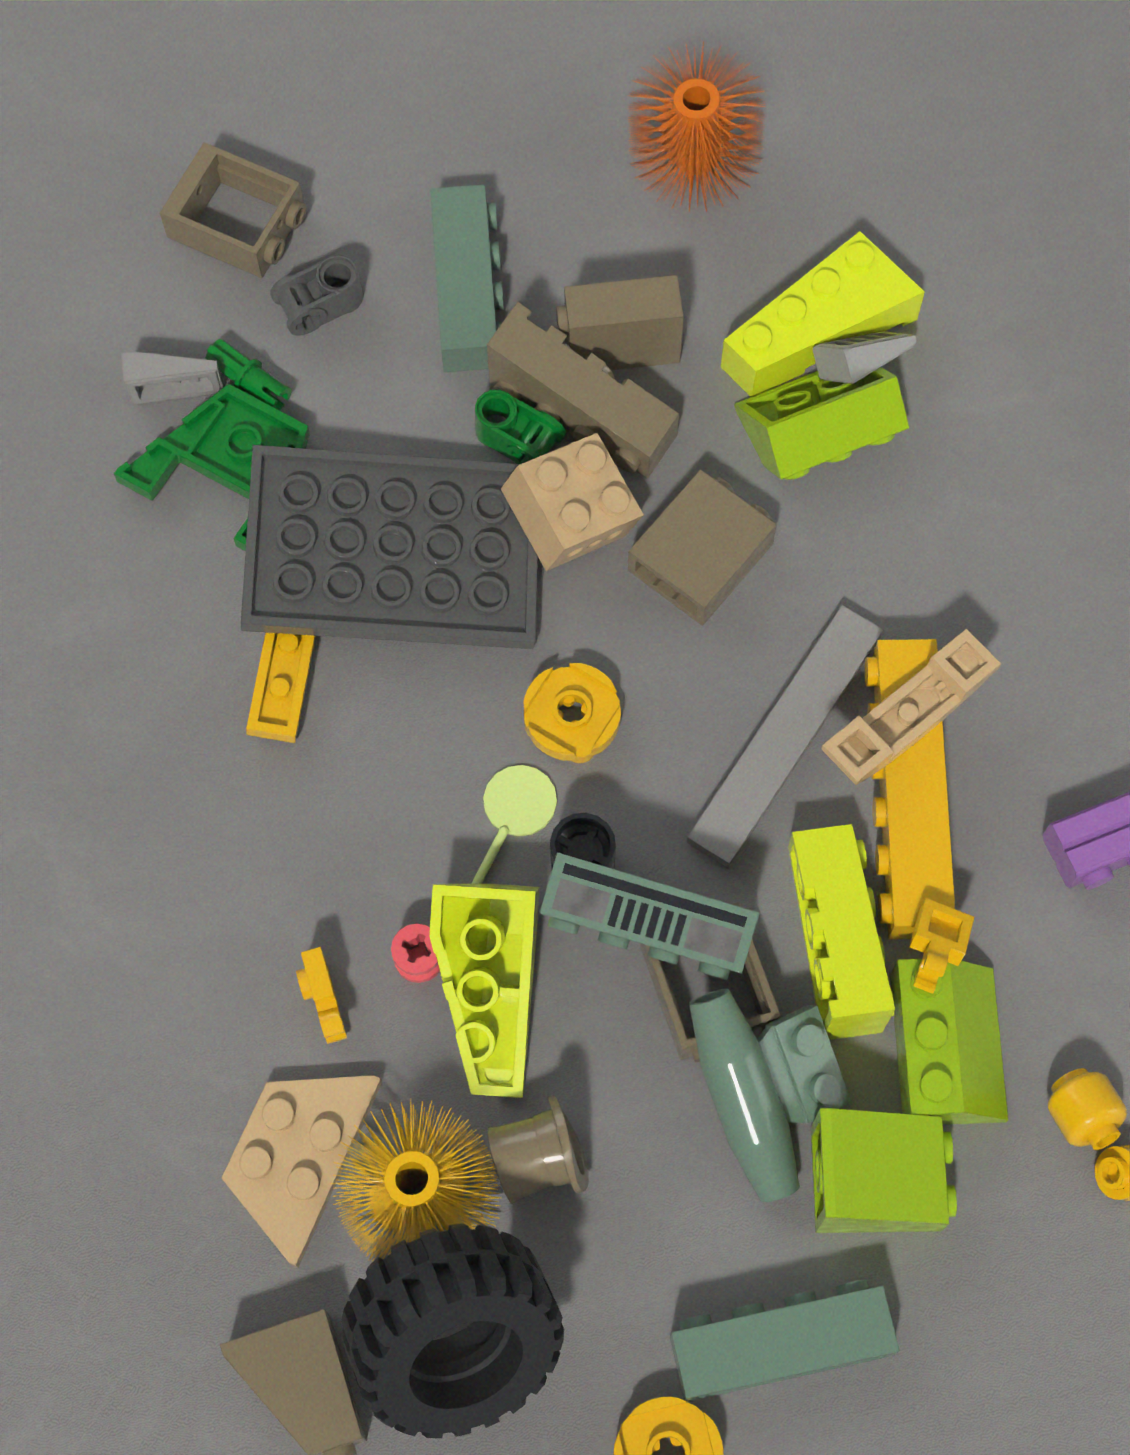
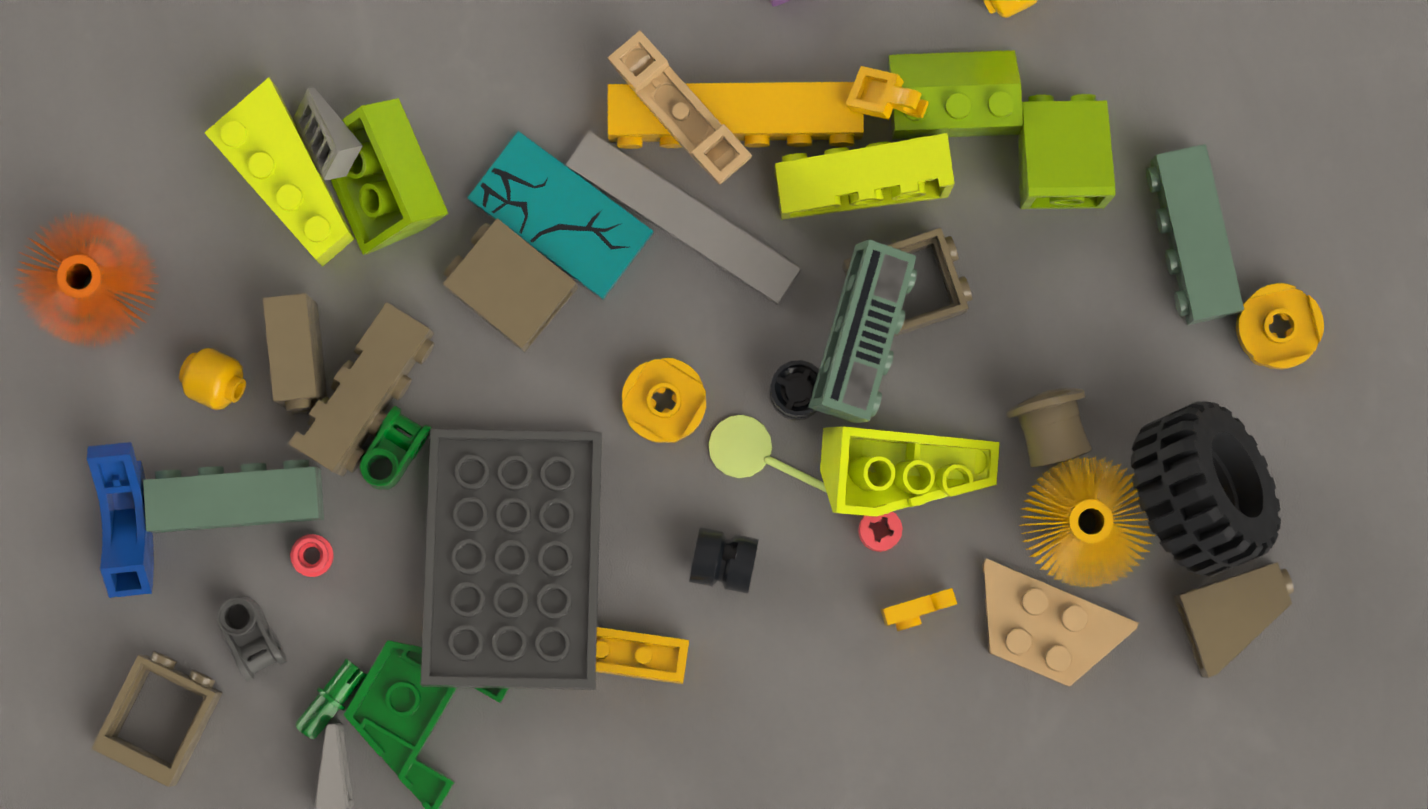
camera: 90 degrees left, 15 degrees up
tan piece [501,433,643,571] -> none
sand green plate [689,989,852,1202] -> none
none -> blue arch [87,442,154,598]
none -> yellow head [179,348,246,410]
none -> coral plate [290,534,334,577]
none -> teal tile [467,131,654,300]
none -> black wheel [689,527,759,594]

